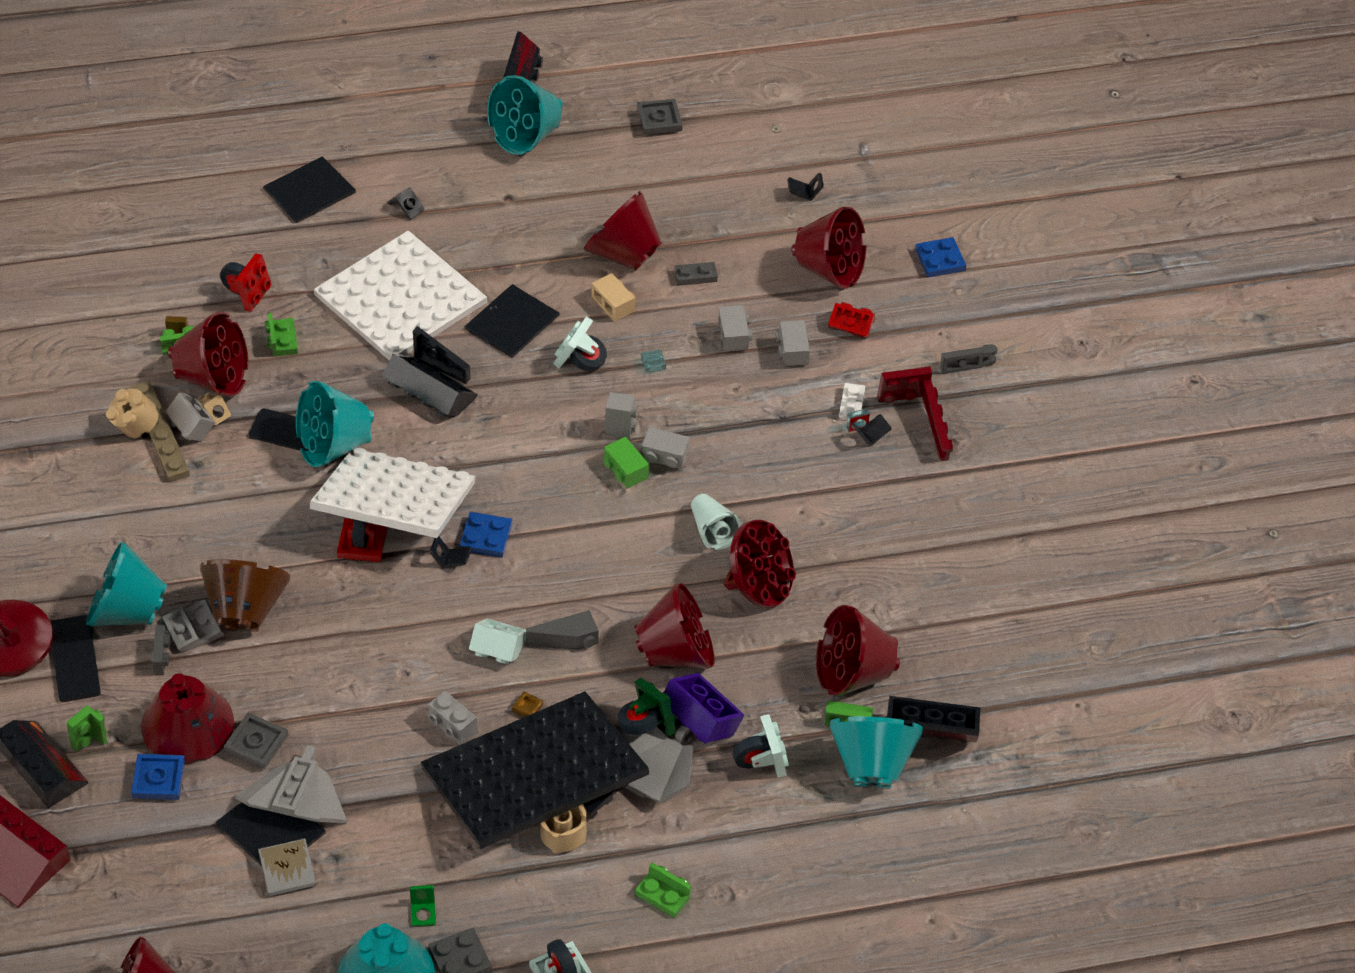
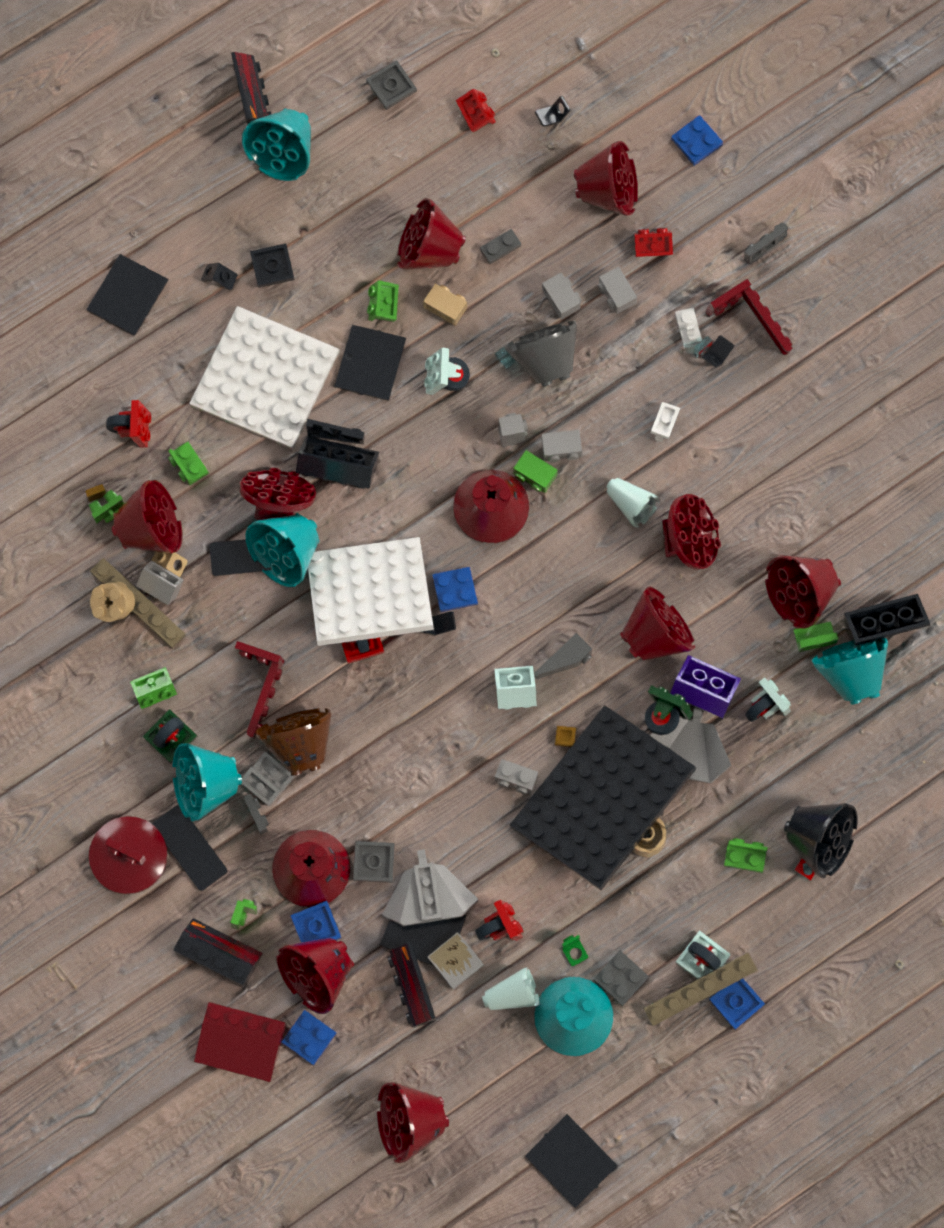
camera: 20 degrees left, 25 degrees up
none -> bright green bracket [130,667,177,709]
none -> dark green plate [142,709,198,764]
none -> dark red bracket [235,641,285,739]
none -> dark red bracket [239,468,316,520]
none -> black plate [250,243,295,288]
none -> dark red cone [276,938,354,1014]
none -> blue plate [282,1010,337,1066]
none -> bright green bracket [367,280,399,322]
none -> black slope [387,942,437,1028]
none -> dark red cone [453,470,529,544]
none -> red bracket [456,89,496,132]
none -> red plate [475,899,524,941]
none -> light aqua cone [482,968,539,1010]
none -> dark grey cone [504,321,577,387]
none -> white plate [651,402,680,442]
none -> black cone [784,803,858,878]
none -> tile [794,859,815,881]

